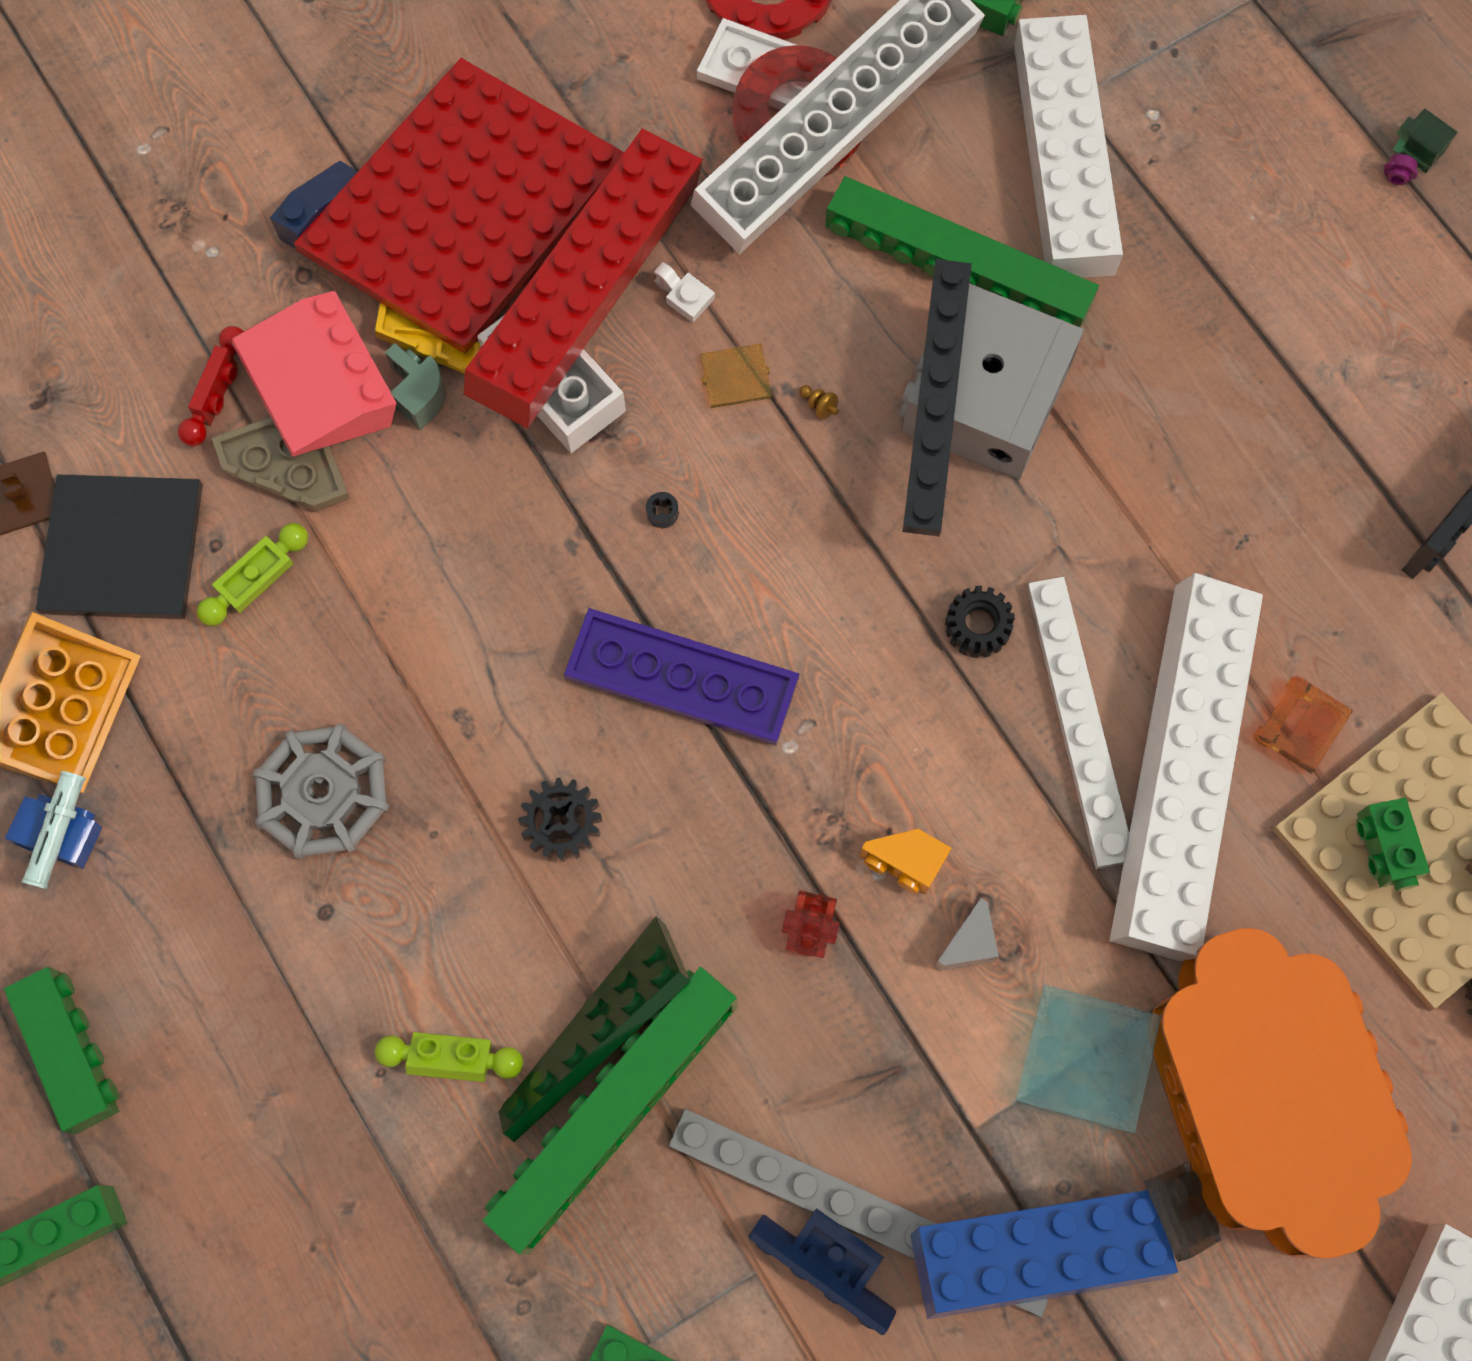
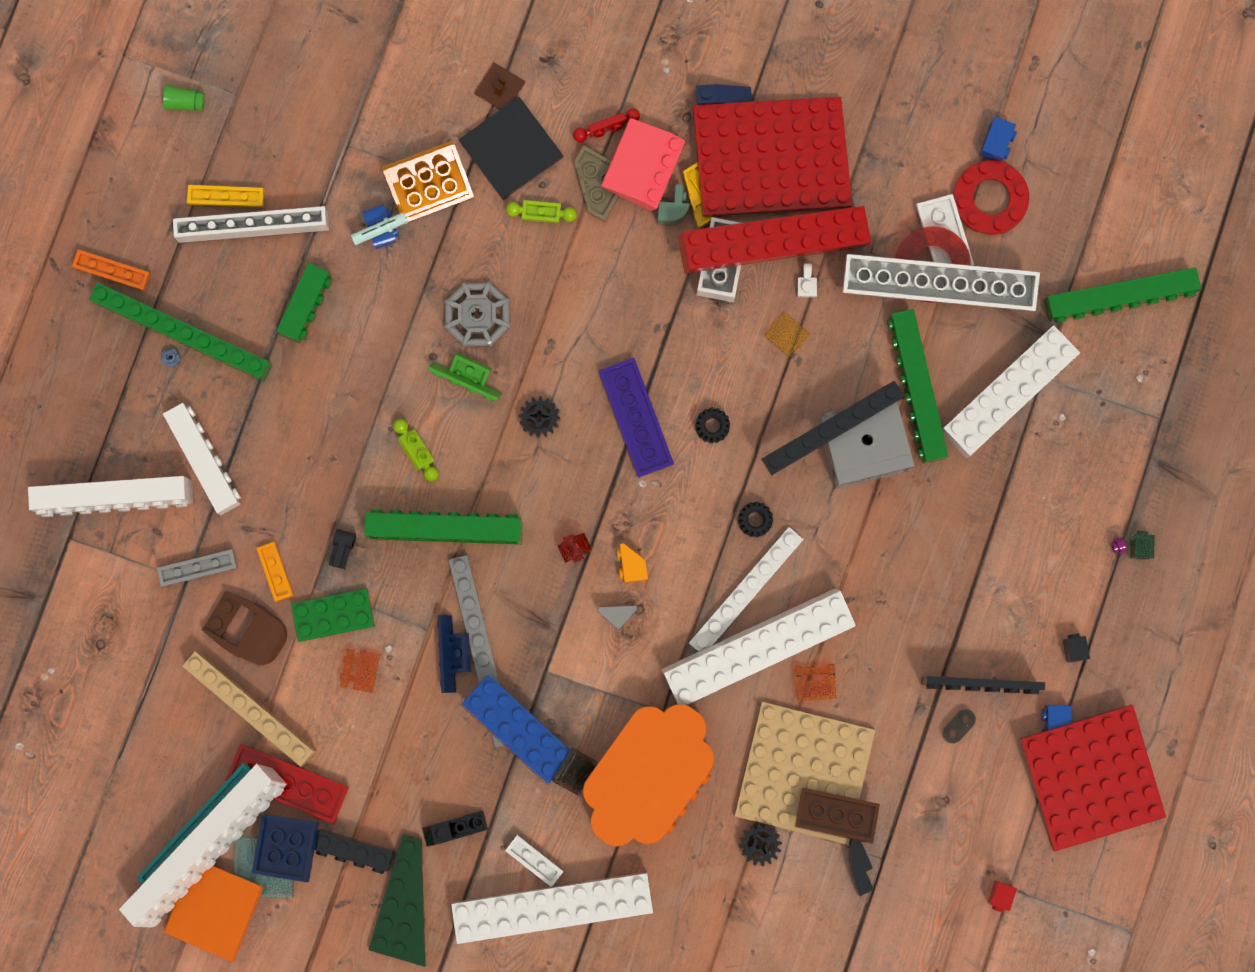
camera: 50 degrees right, 10 degrees up
dark green wing [498,916,690,1142] -> none
black bush [646,492,679,529] -> none
pearl gold hair [799,385,839,419] -> none
clear light blue plate [1016,984,1161,1134] -> none
green brick [1356,797,1430,891] -> none
none -> black piece [329,529,356,570]
none -> bright green bracket [428,353,502,401]
none -> black tyre [695,407,730,444]

